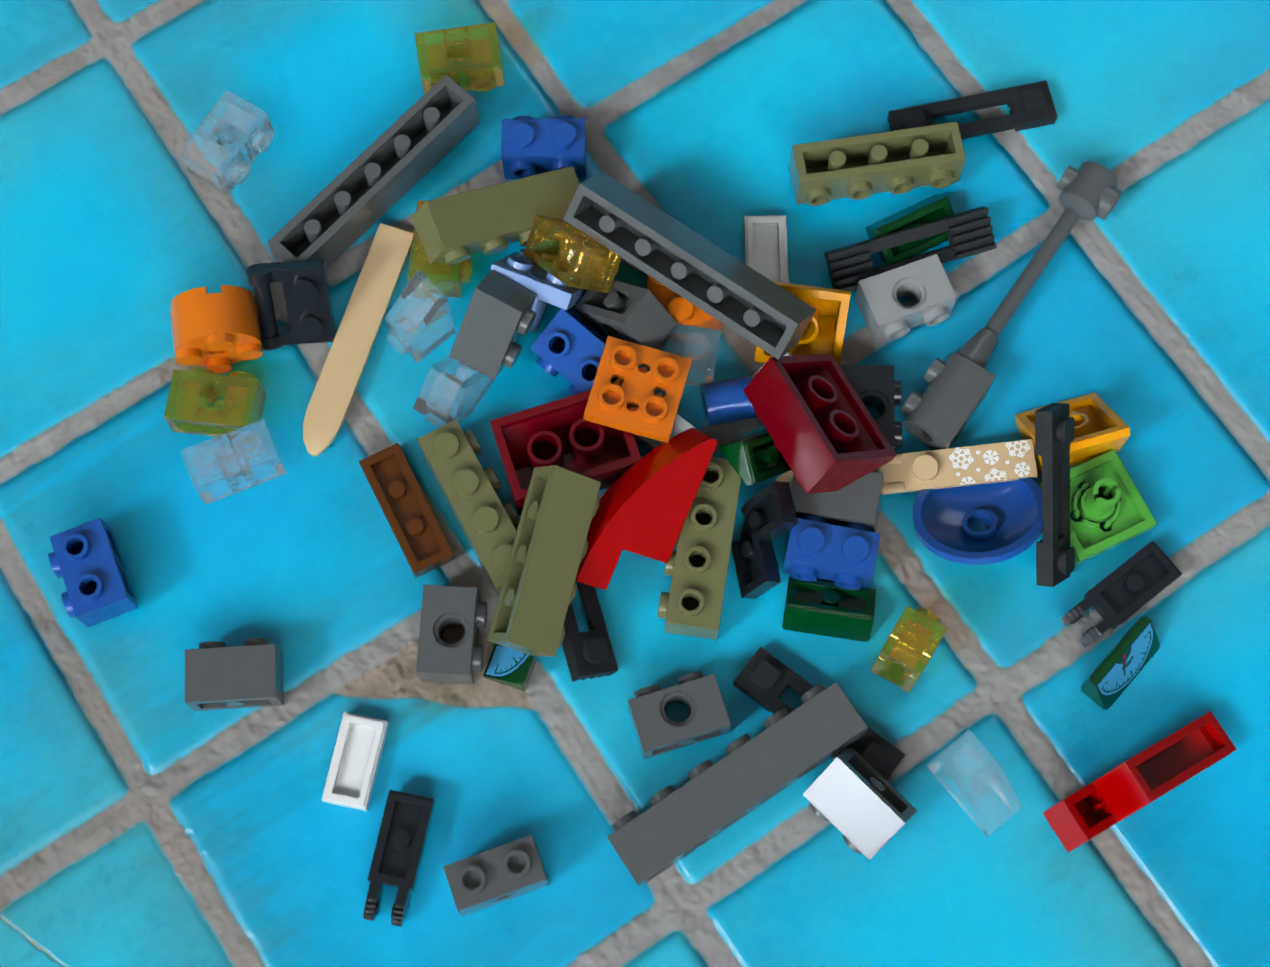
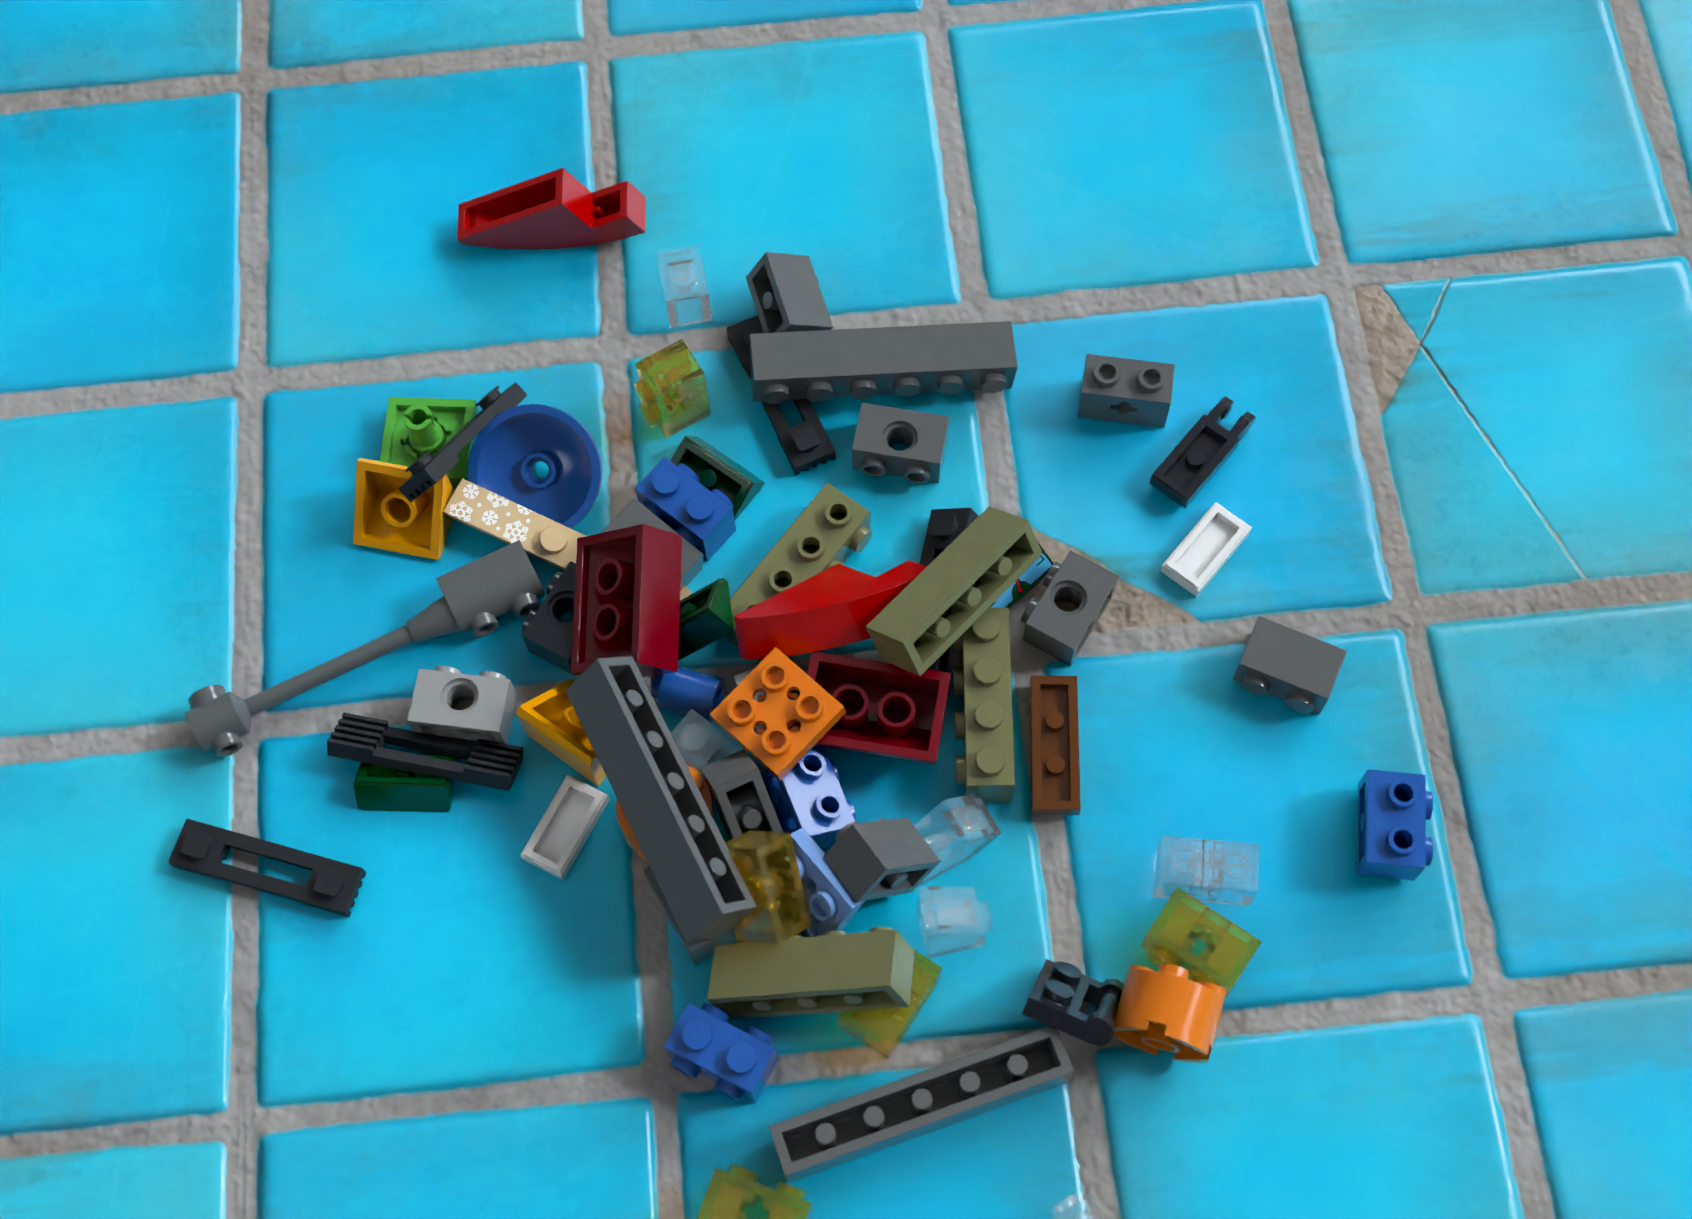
camera: 150 degrees left, 5 degrees down
tan piece [303,223,416,457] -> none
black plate [732,481,798,599] -> none
olive brick [789,122,966,206] -> none
black hinge [1060,541,1182,648] -> none
slope [1081,616,1160,710] -> none

